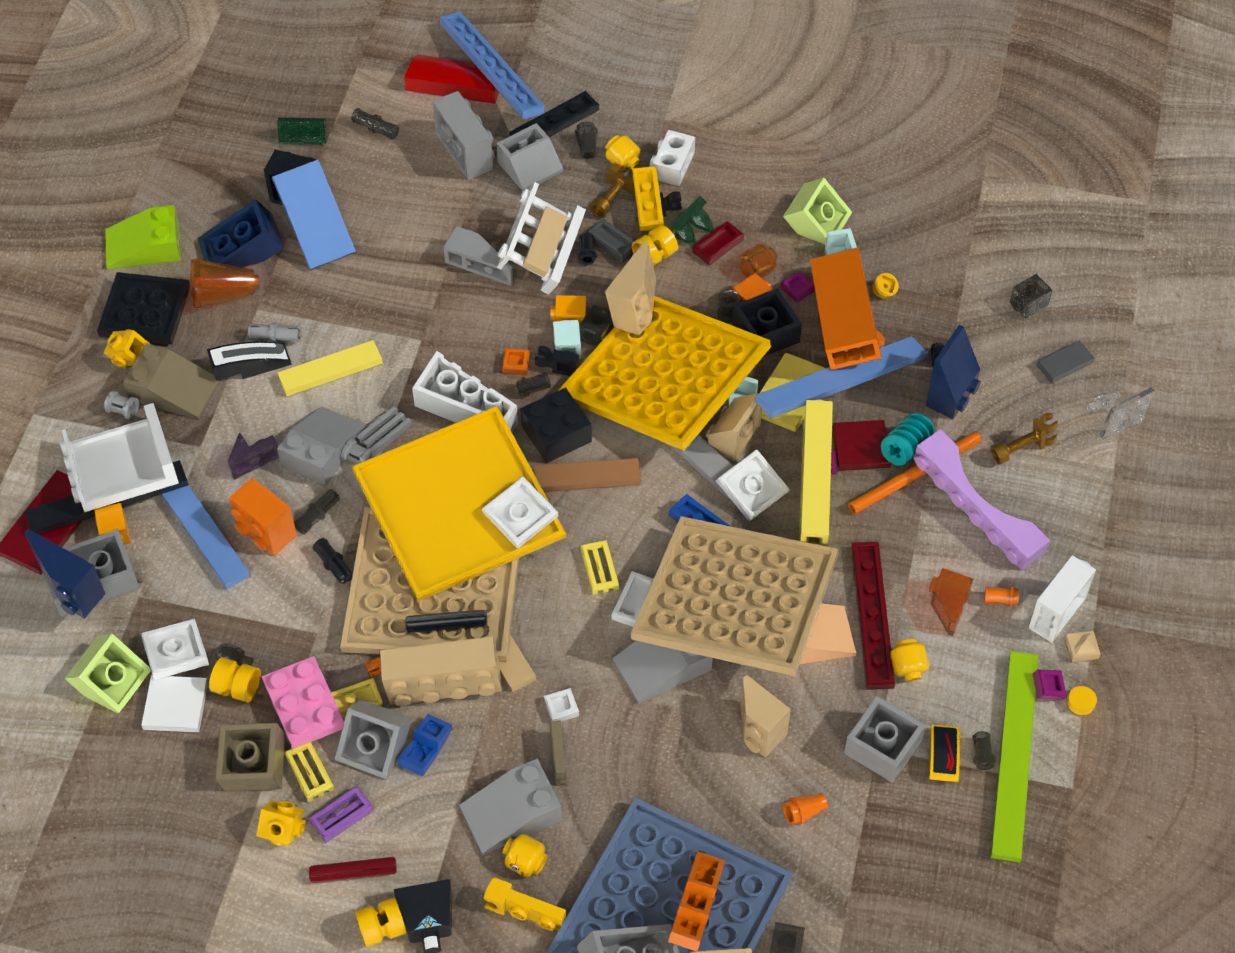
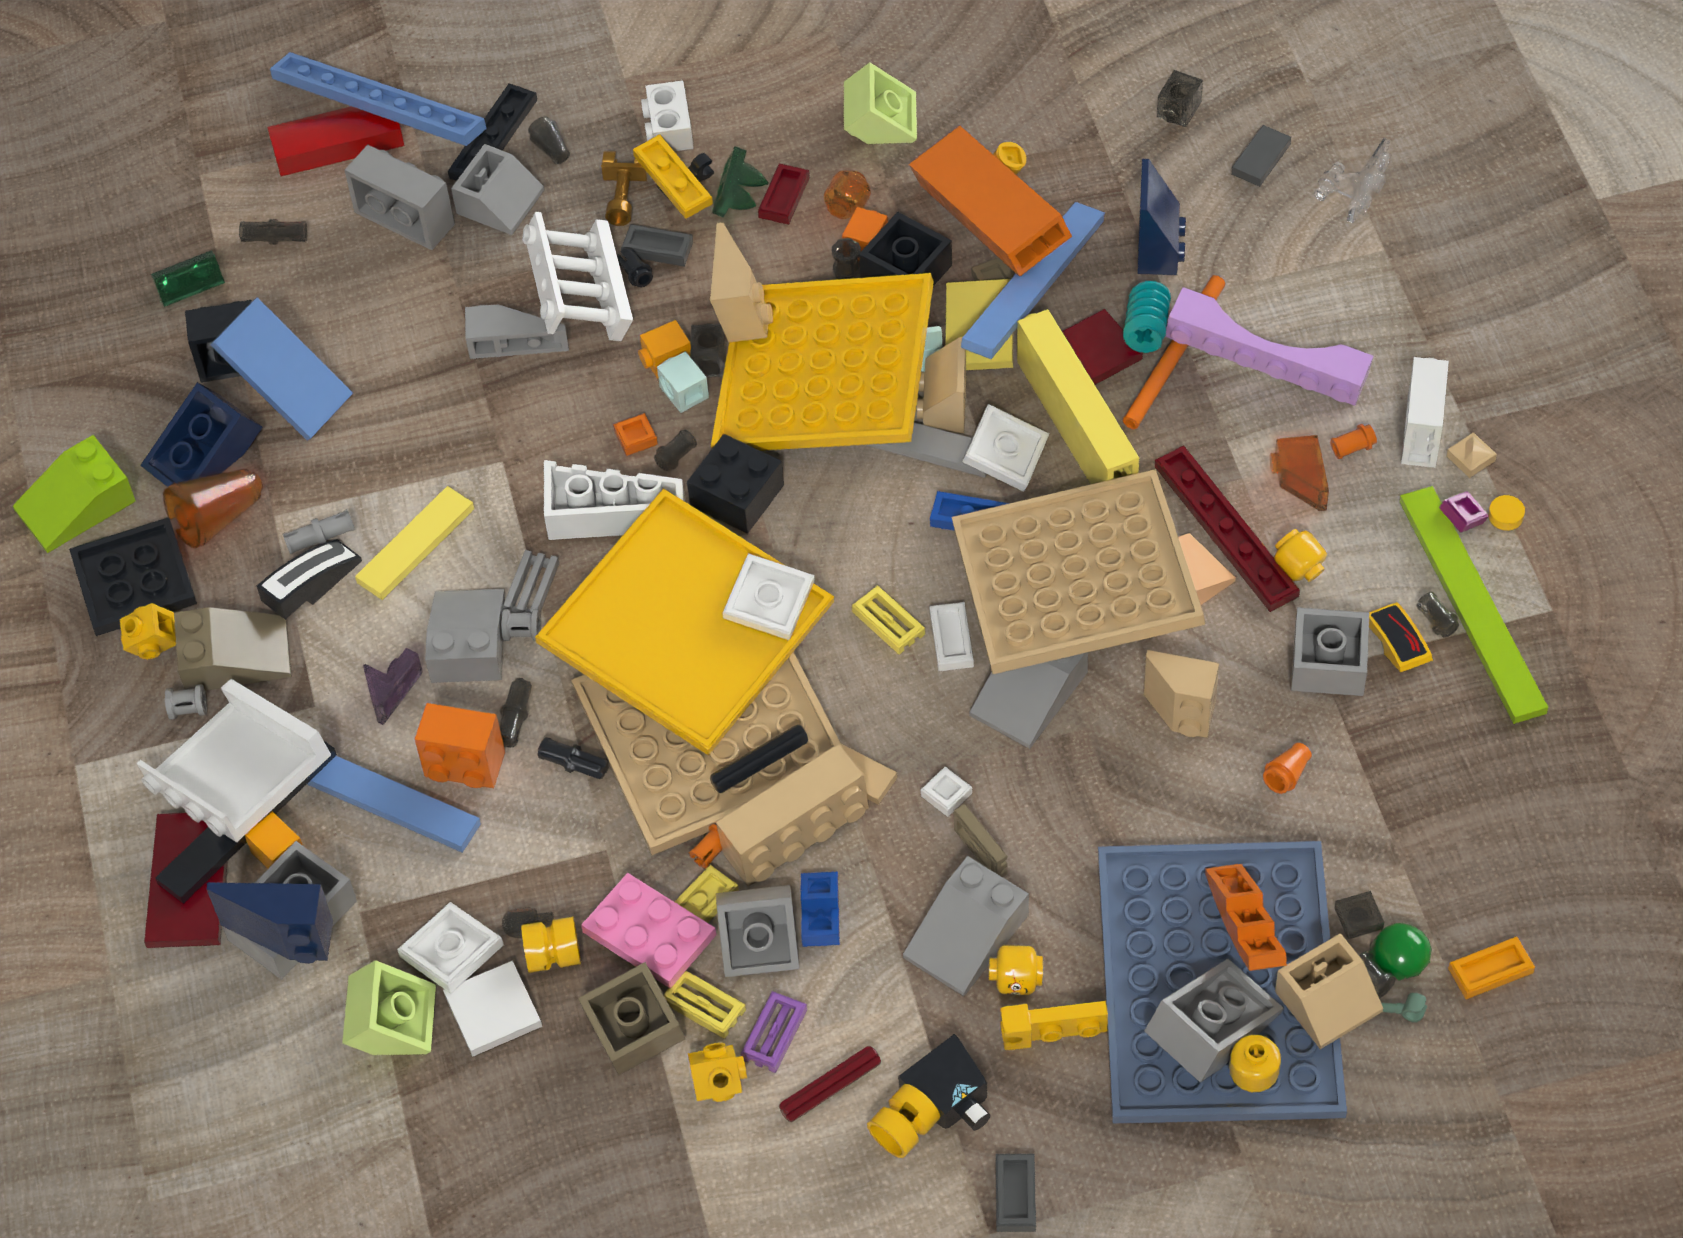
camera: 25 degrees left, 0 degrees up
tan tile [522,206,568,277] -> none
black plate [534,346,579,376] -> none
medium nougat tile [534,458,641,492] -> none
yellow head [605,135,640,170] -> none
yellow wheel [632,225,678,266] -> none
magenta tile [780,271,815,303] -> none
light aqua panel [825,228,857,255] -> none
black tile [930,343,944,367] -> none
pearl gold bar [990,413,1058,465] -> none

